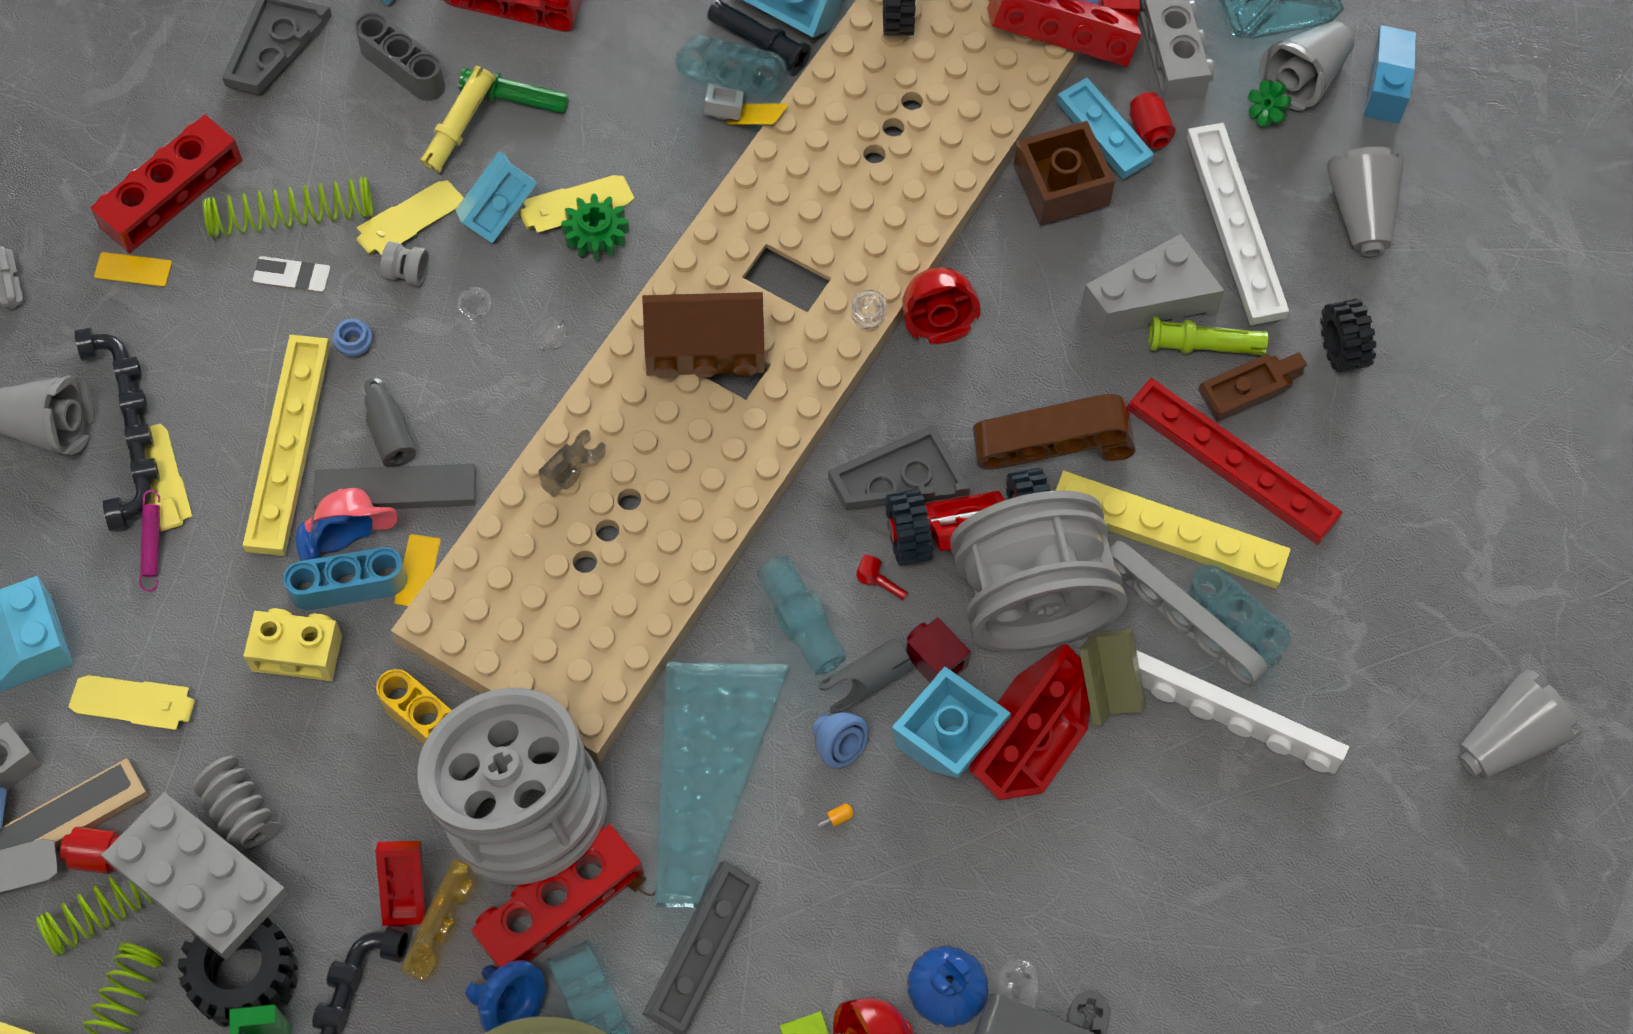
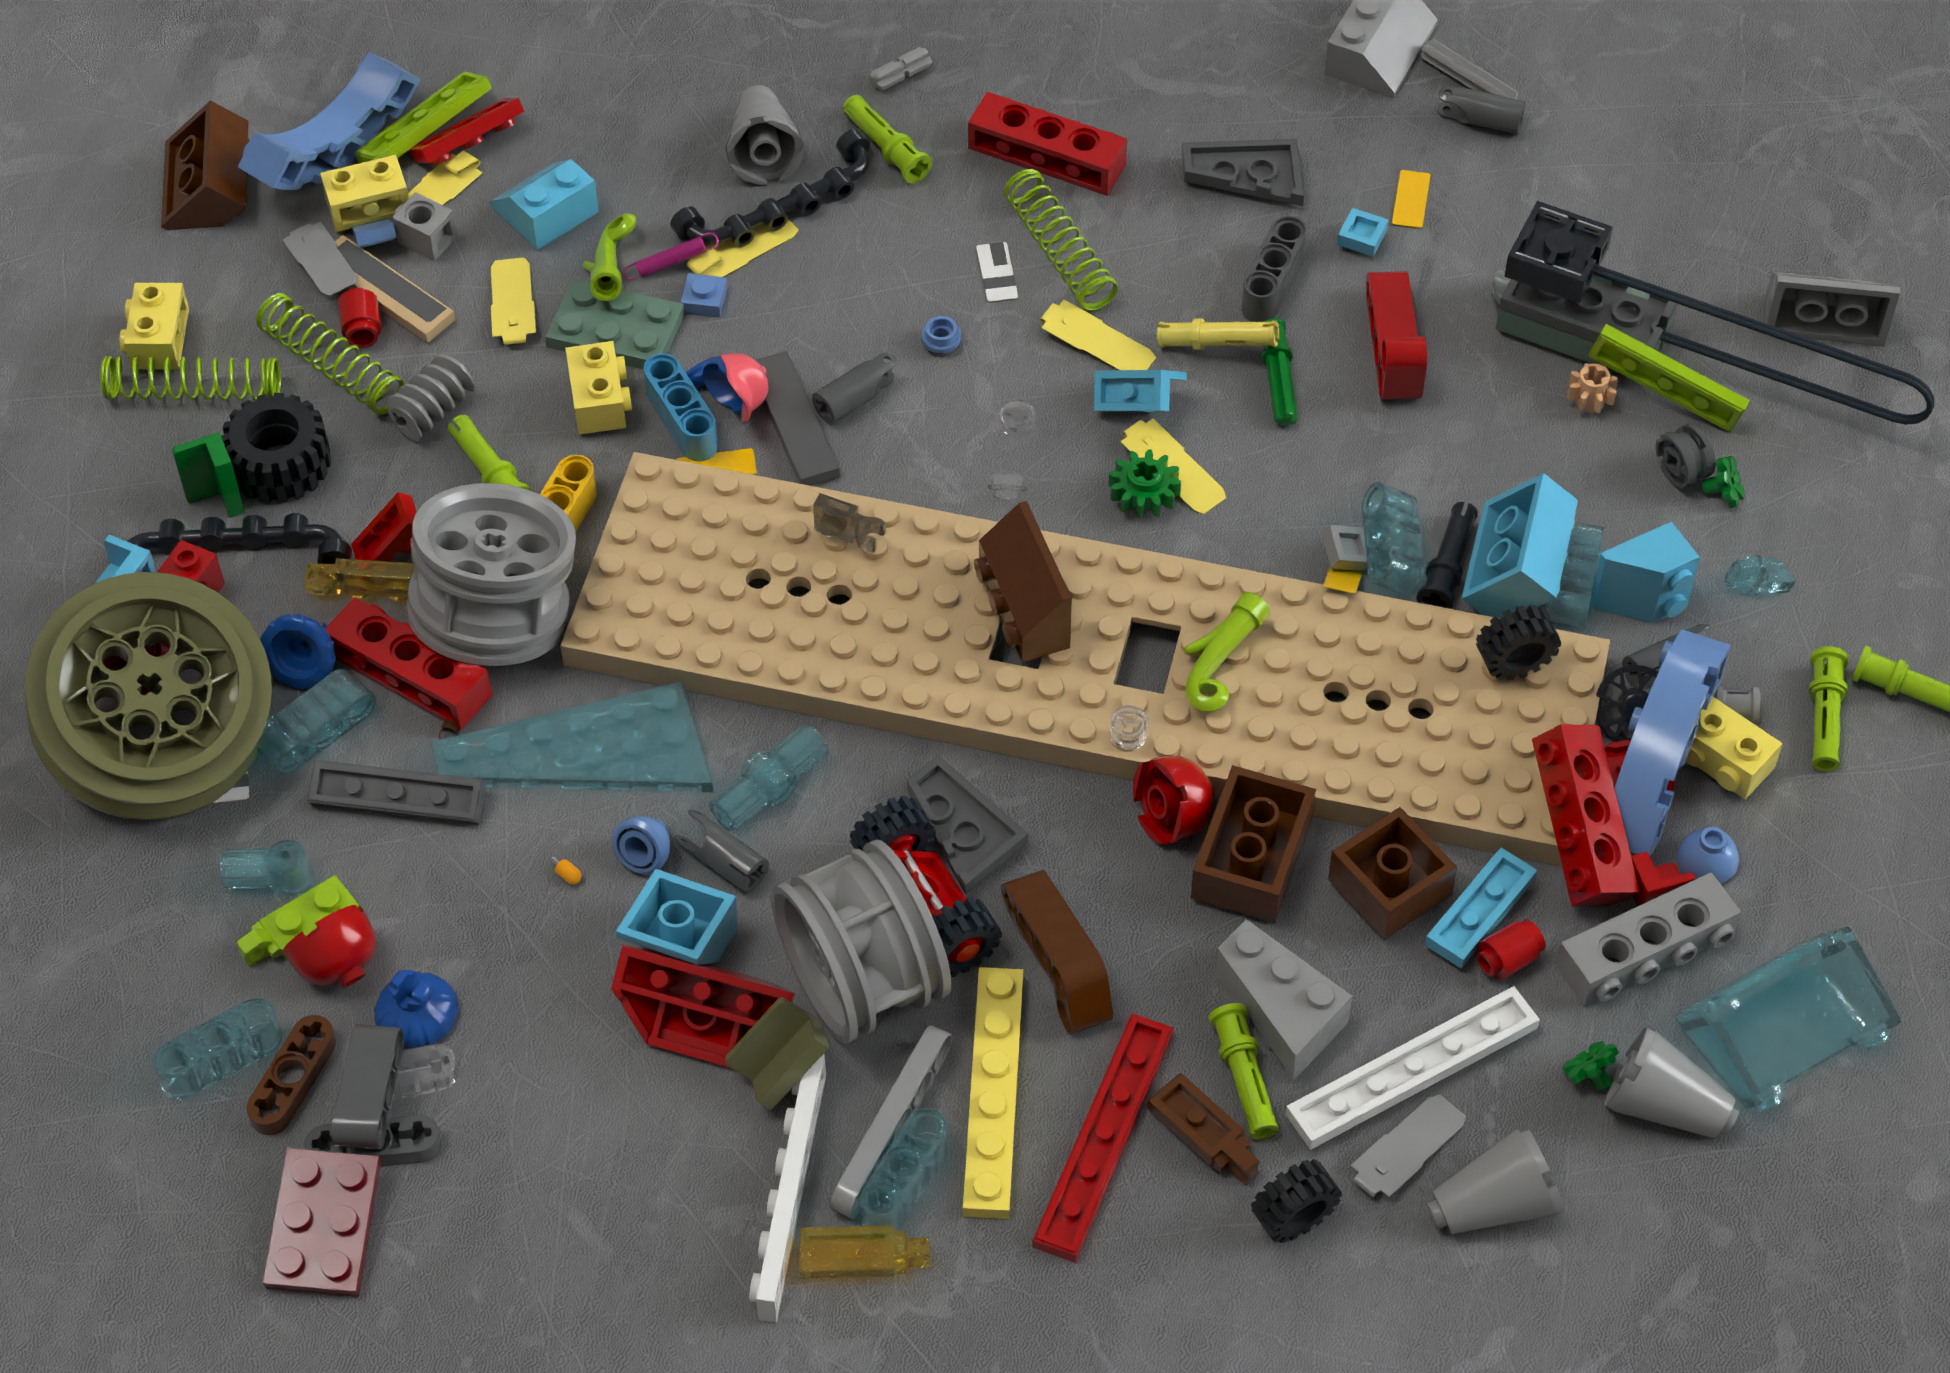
camera: 75 degrees right, 10 degrees down
yellow sticker [94,252,172,286] -> none
light grey plate [101,792,289,960] -> none
light yellow plate [243,335,331,556] -> none
light grey wheel [380,241,429,286] -> none
red hand [856,555,908,601] -> none
dark red brick [906,617,971,683] -> none
dark azure slope [1363,25,1416,124] -> none
none -> lime pin [447,415,533,491]
none -> sand green plate [545,279,685,369]
none -> lime plant [583,213,637,301]
none -> medium blue plate [680,273,727,317]
none -> clear yellow hinge [799,1225,931,1279]
none -> lime pin [842,95,933,184]
none -> lime plant [1184,592,1270,712]
none -> reddish brown brick [1191,765,1316,923]
none -> light grey piece [1350,1095,1466,1198]

